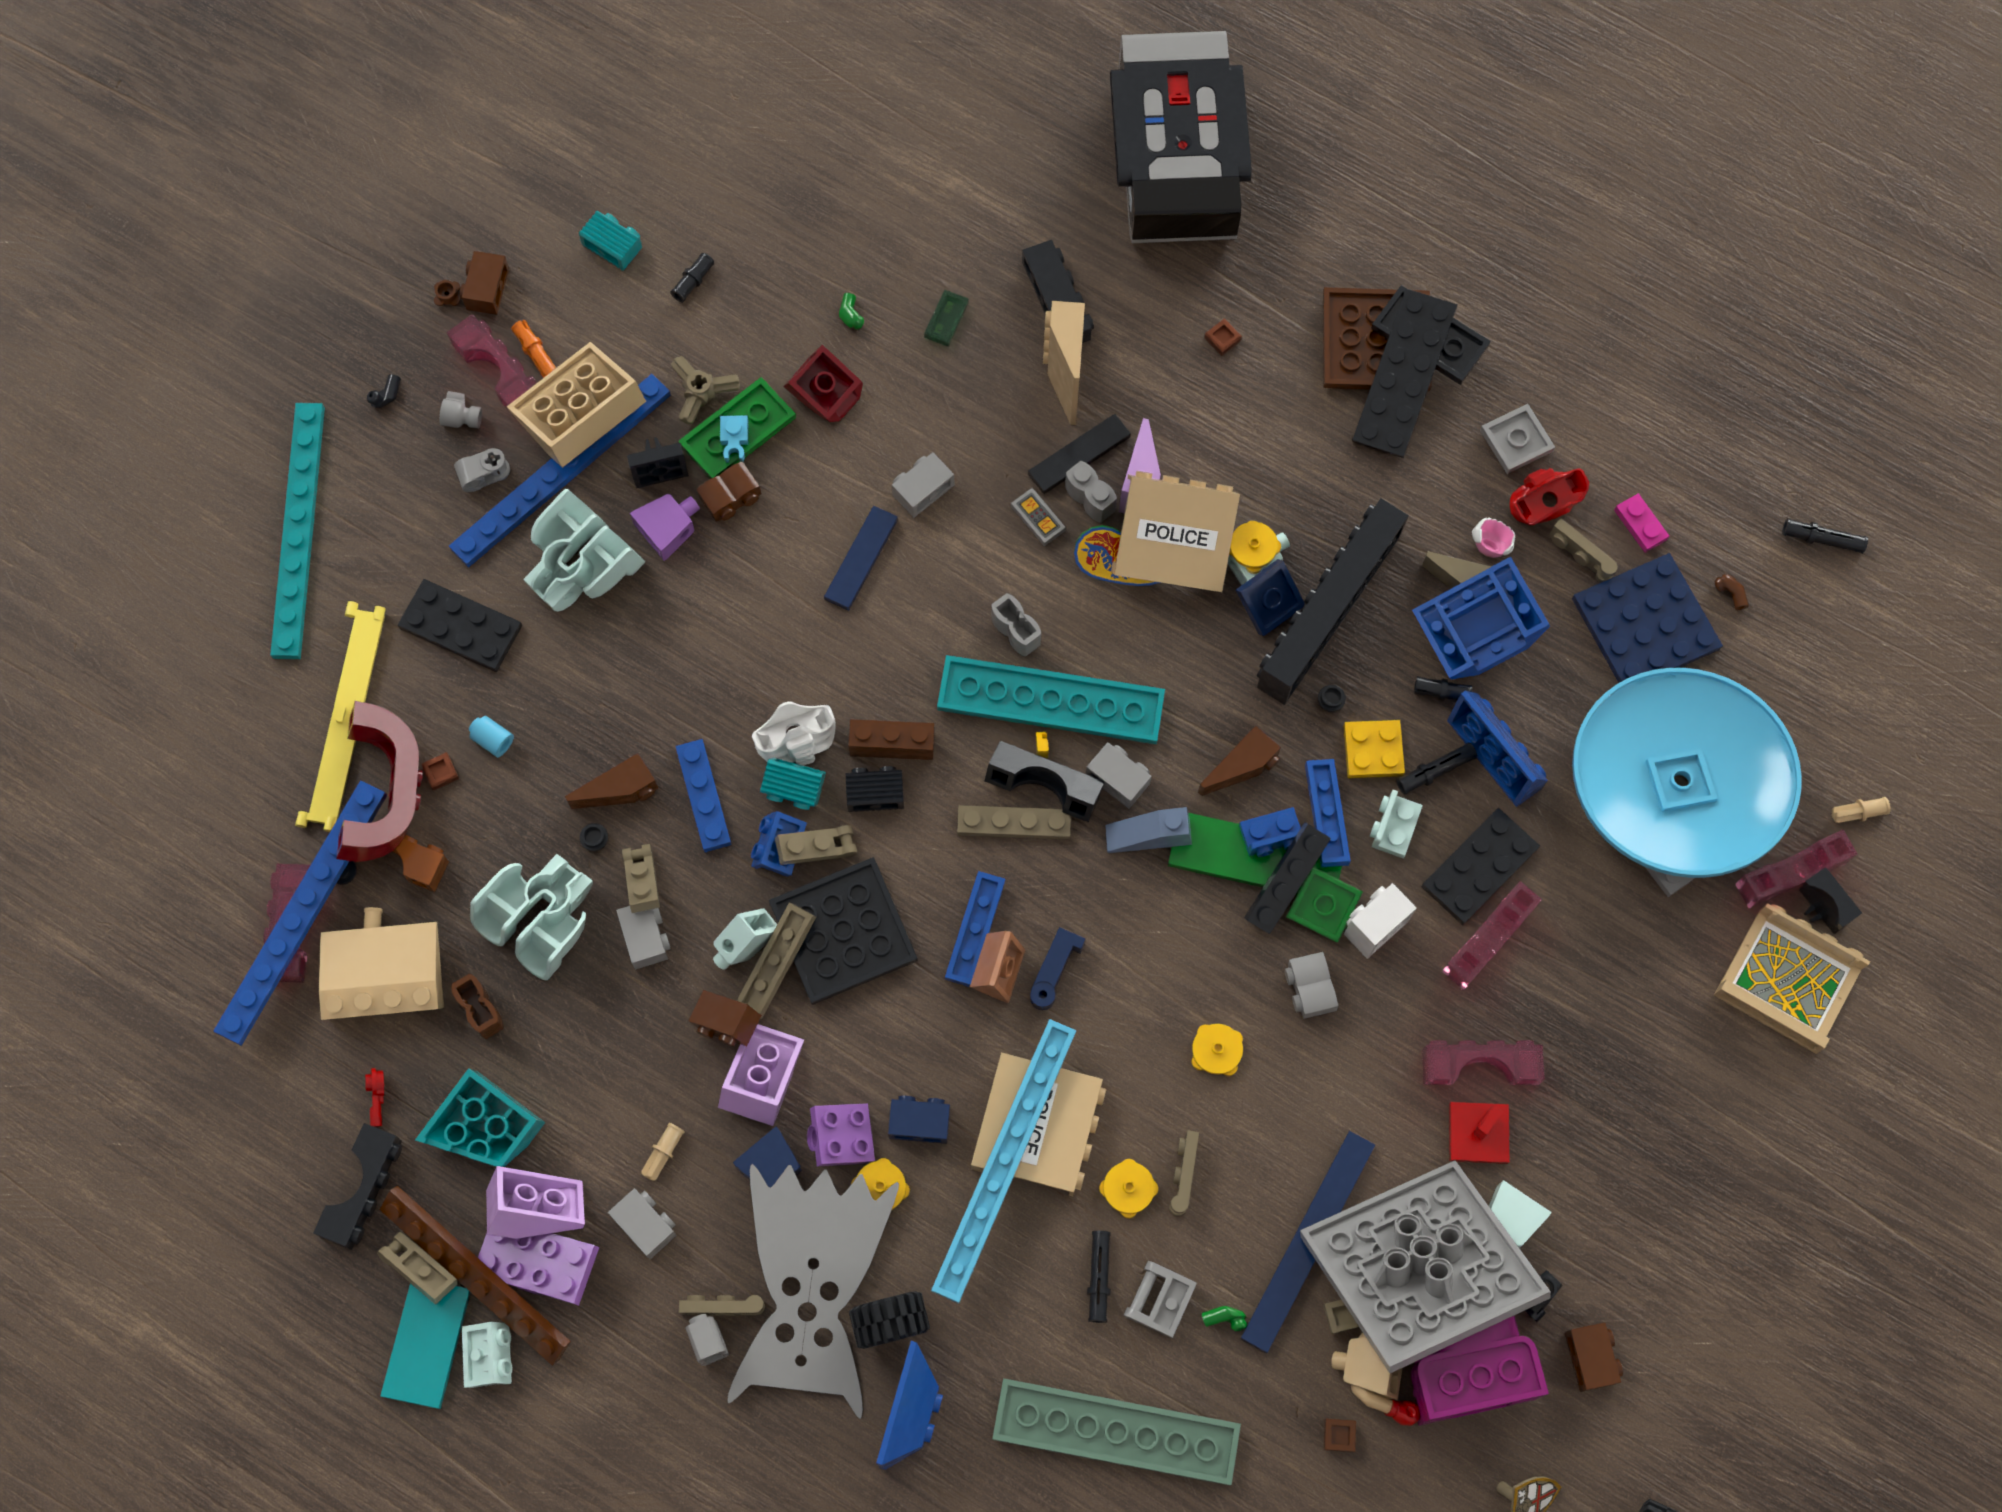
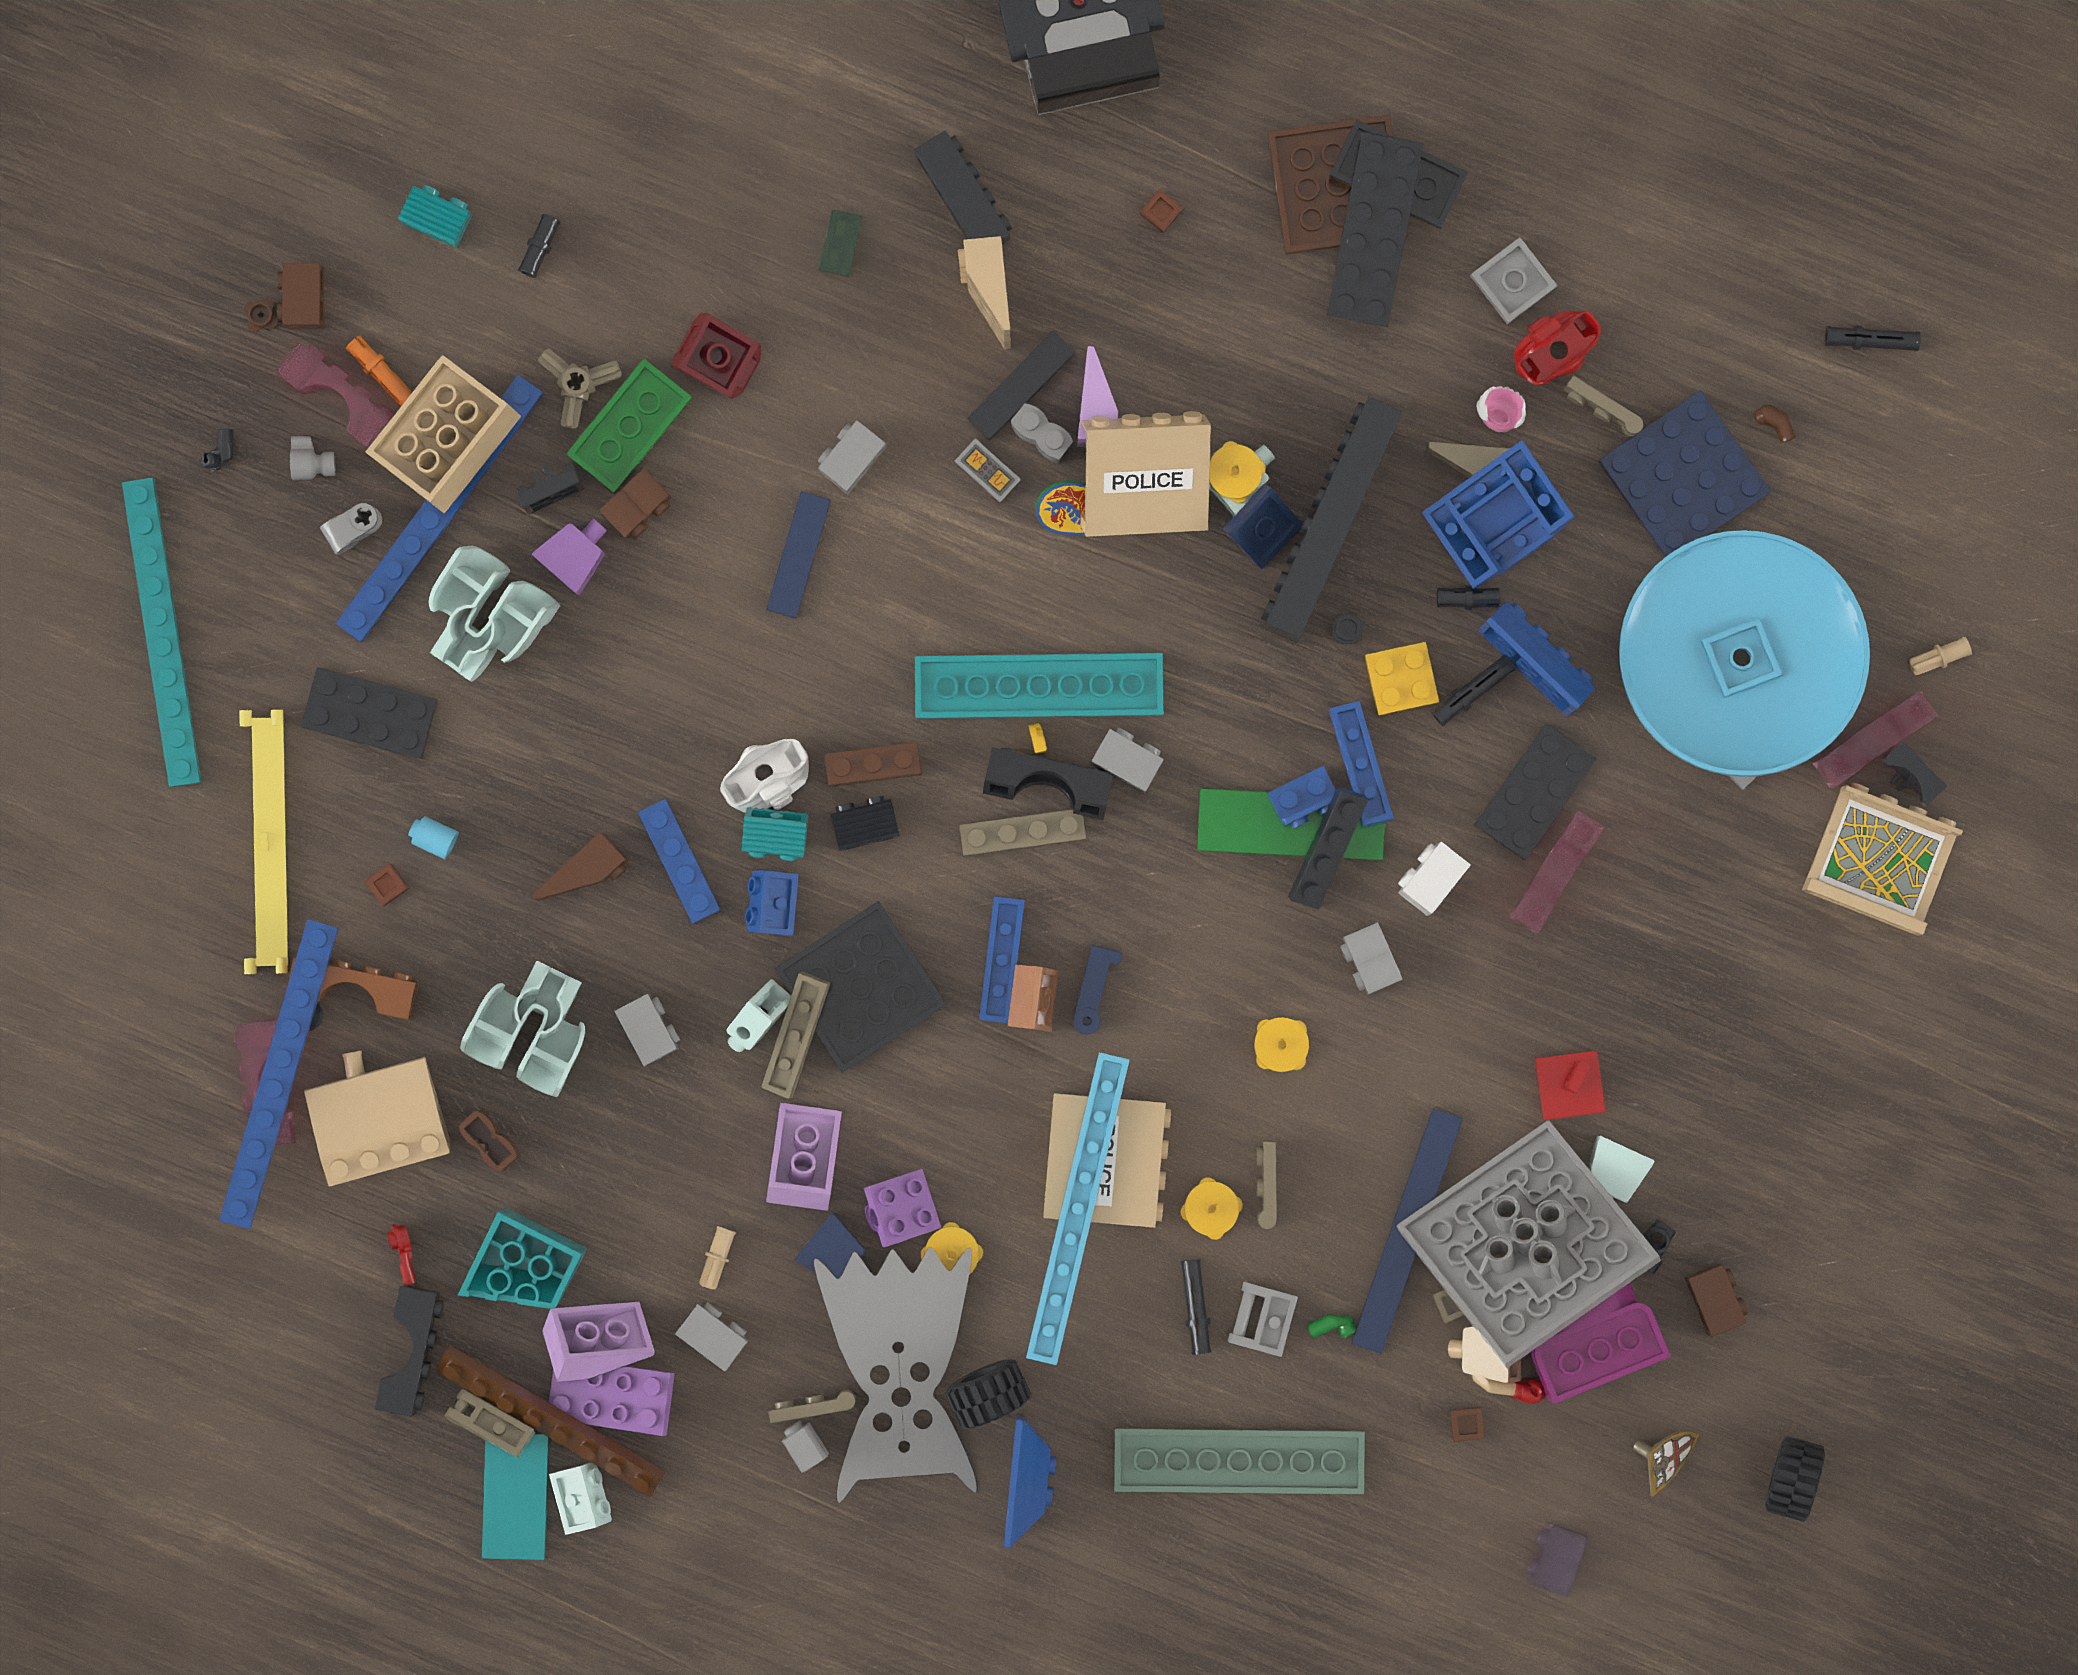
camera: 10 degrees left, 15 degrees up
arch [336,701,423,862] -> none
black plate [580,823,608,852] -> none
dark tan plate [622,844,660,913] -> none
reddish brown brick [689,990,762,1047] -> none
medium azure plate [720,415,748,463] -> none
dark tan plate [775,825,858,865] -> none
green arm [839,293,864,330] -> none
dark blue brick [888,1096,950,1144] -> none
light grey brick [991,593,1041,657] -> none
sand blue slope [1105,807,1192,853] -> none
reddish brown slope [1198,726,1281,796] -> none
green tile [1286,867,1363,943] -> none
light aqua bracket [1370,790,1423,859] -> none
clear pink arch [1422,1040,1545,1085] -> none
dark pink plate [1614,493,1669,553] -> none

